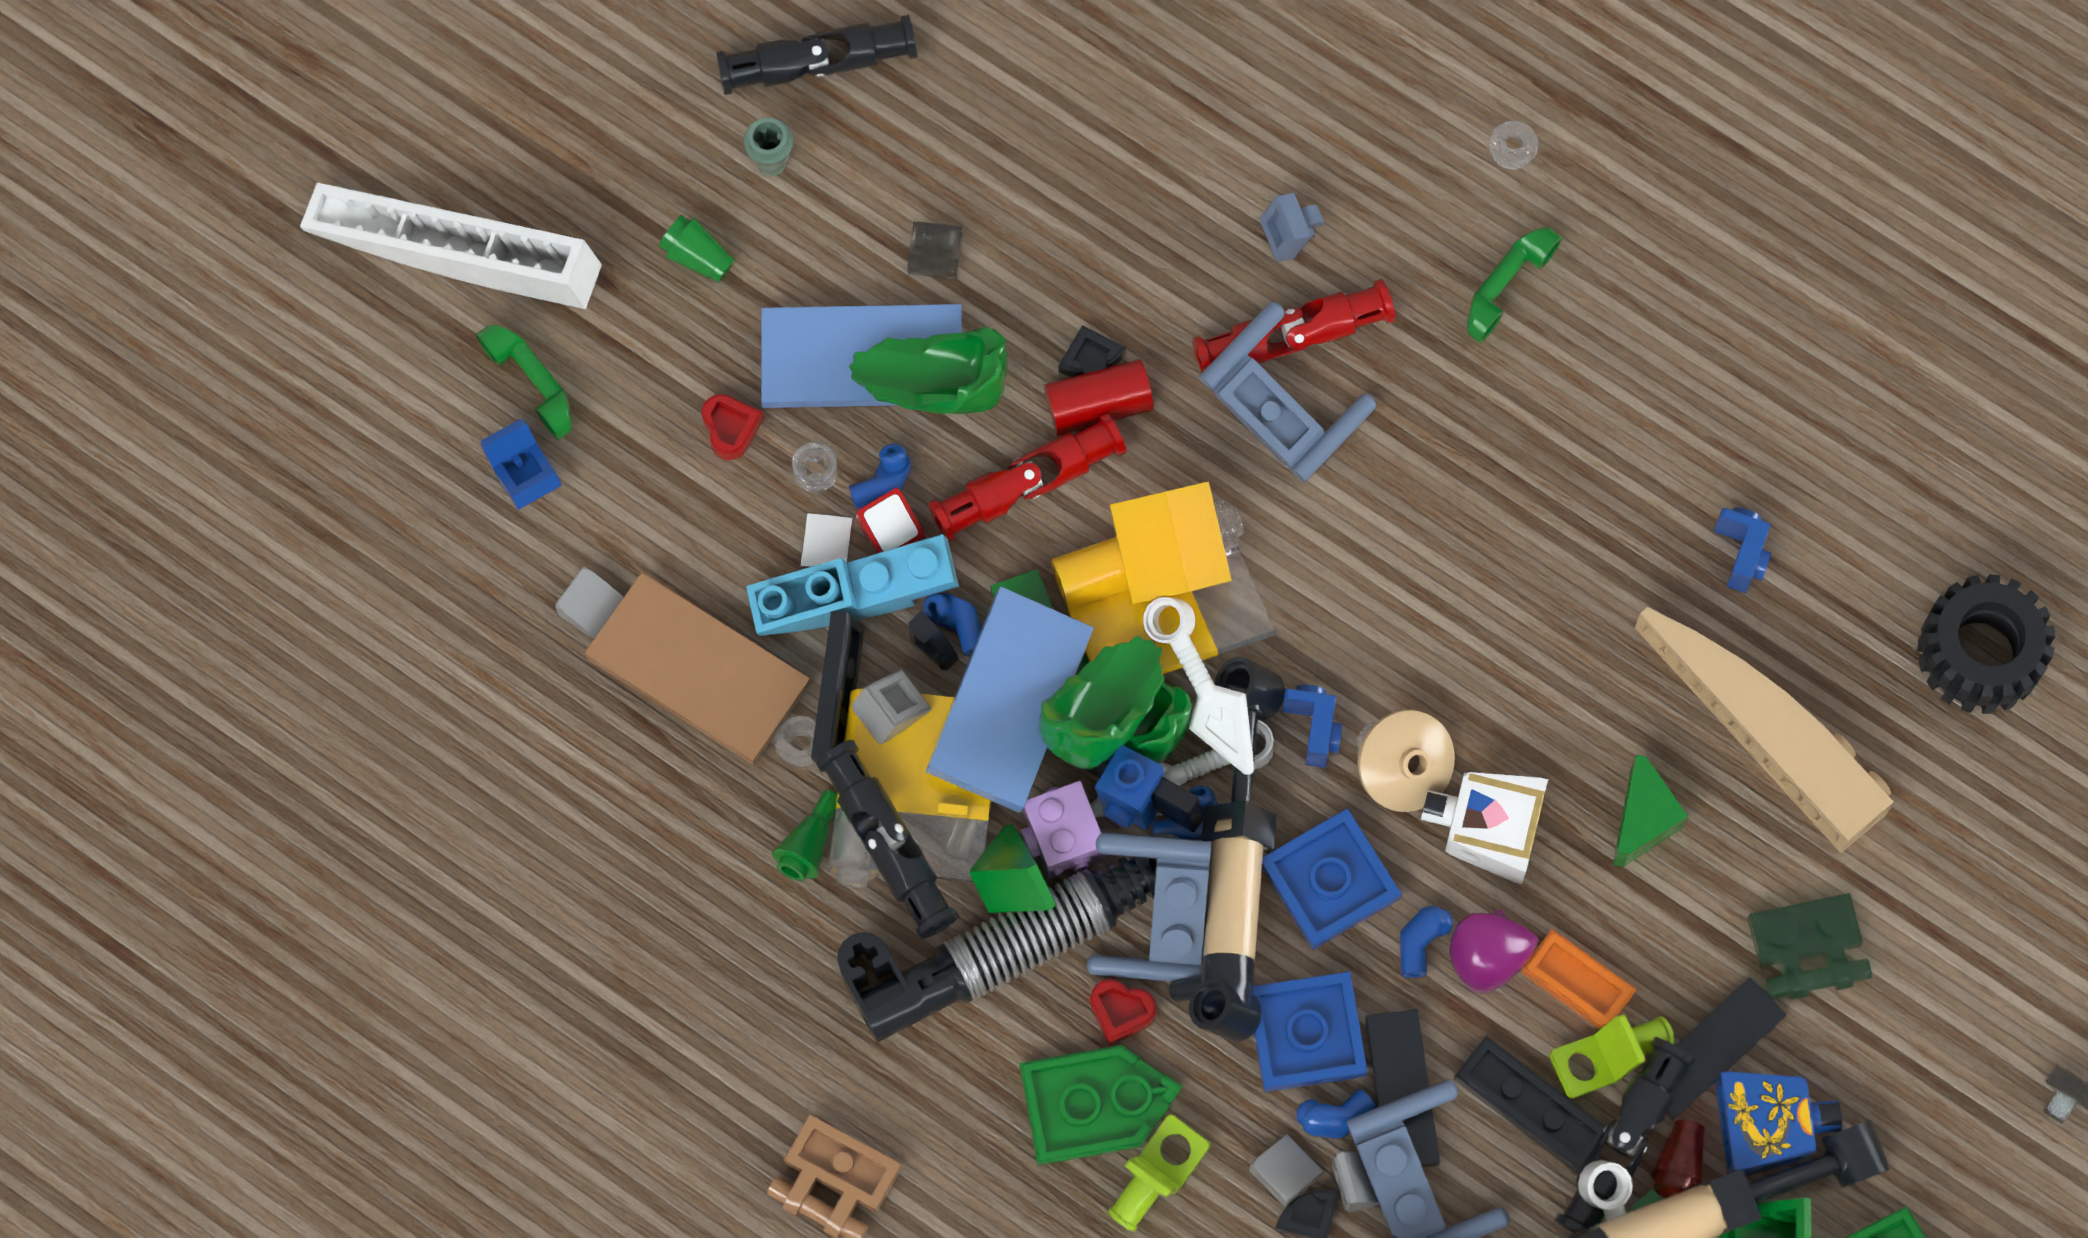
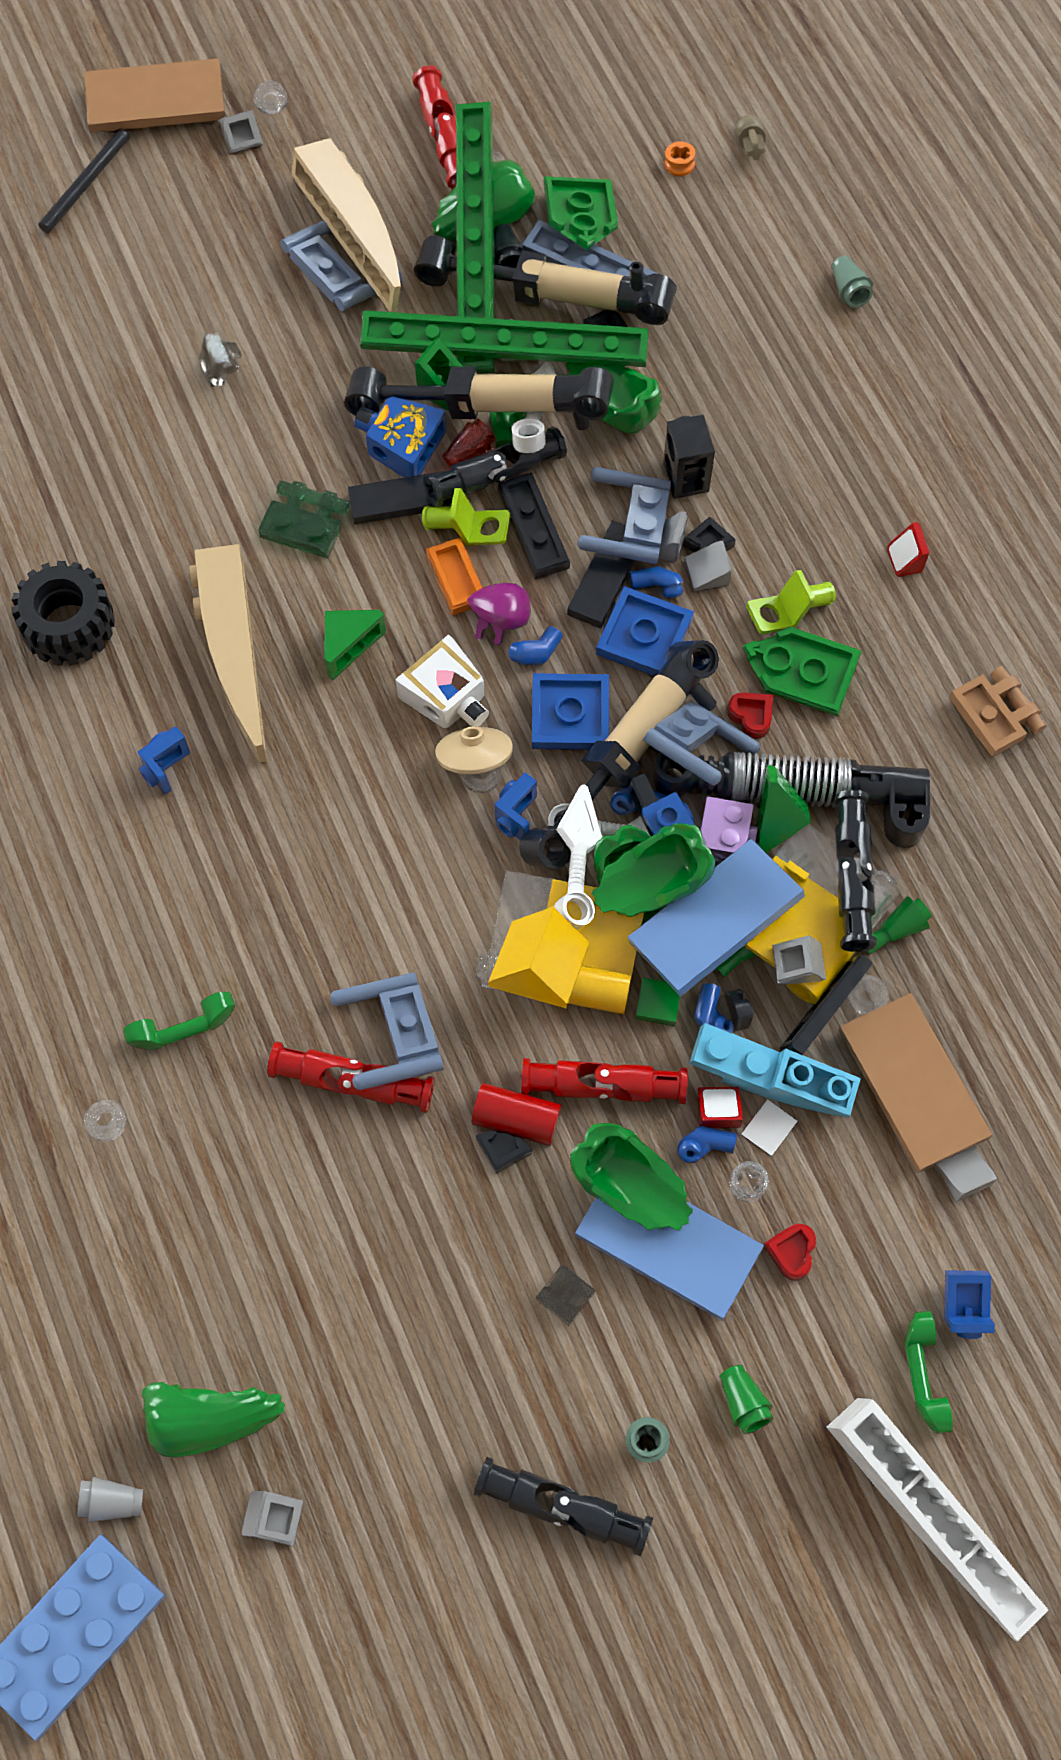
camera: 150 degrees left, 5 degrees down
sand blue tile [1259,193,1325,262] -> none

